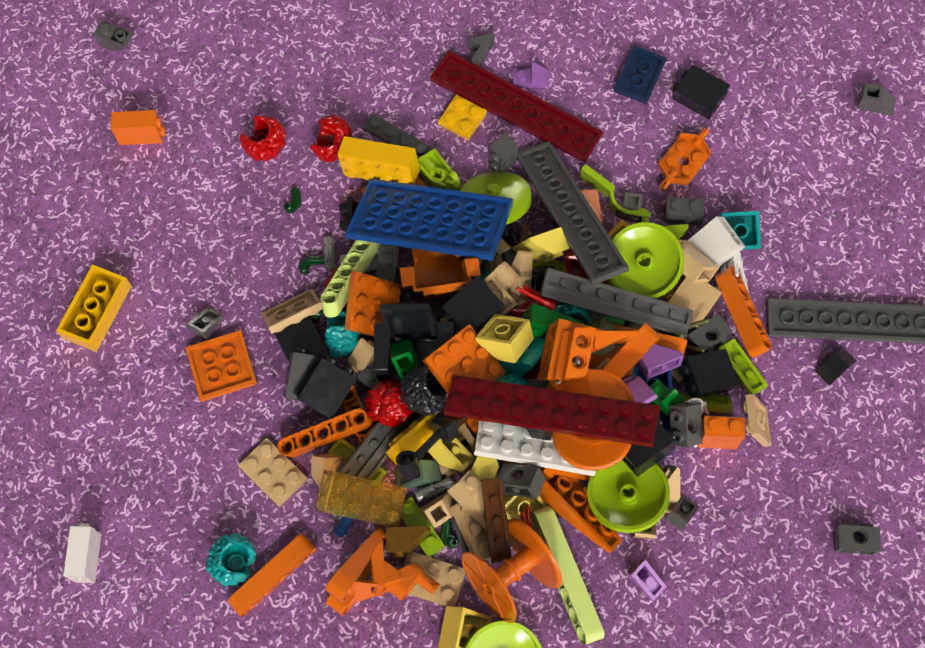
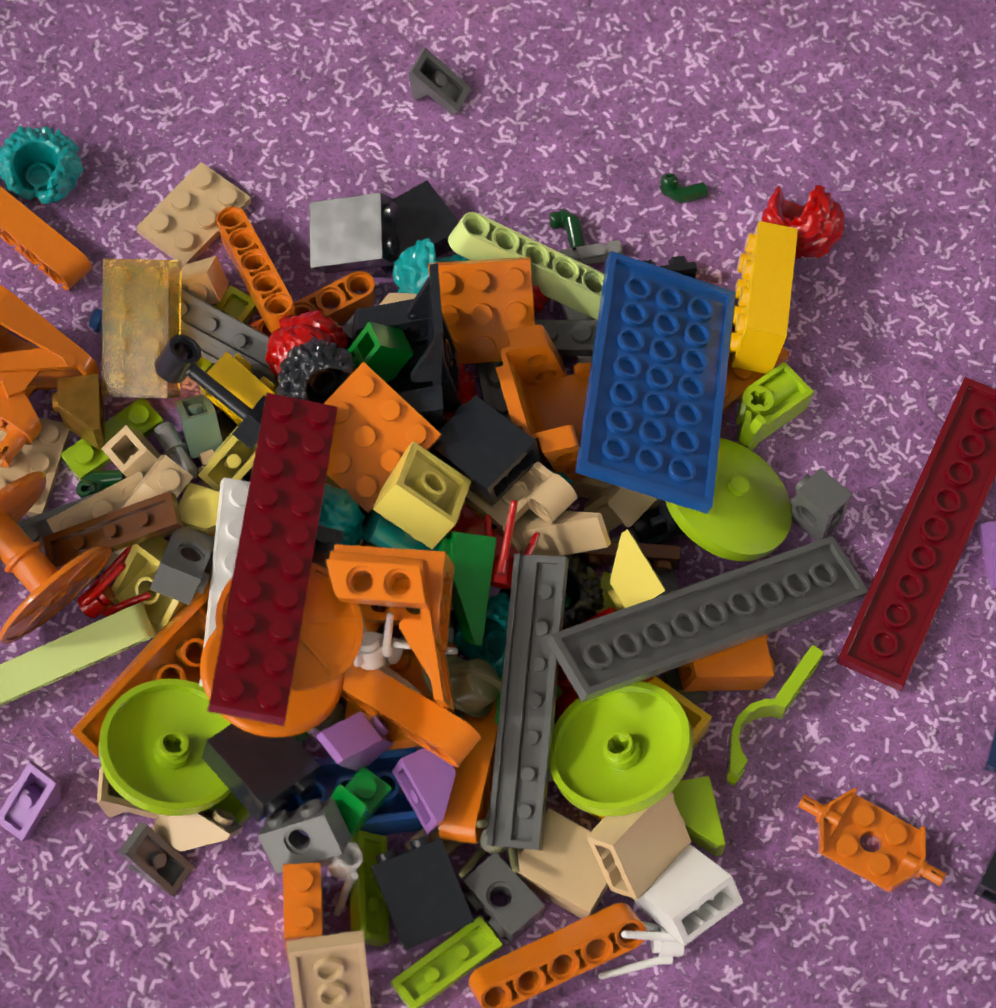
camera: 80 degrees right, 5 degrees down
orange plate [185,330,257,402] -> none
red hair [240,115,286,162] -> none
tan plate [260,289,323,334] -> none
black brick [297,355,357,419] -> none
dark grey plate [363,113,433,158] -> none
yellow plate [438,94,487,141] -> none
light grey tile [622,192,643,210] -> none
dark grey brick [664,197,705,225] -> none
teal slope [718,211,761,250] -> none

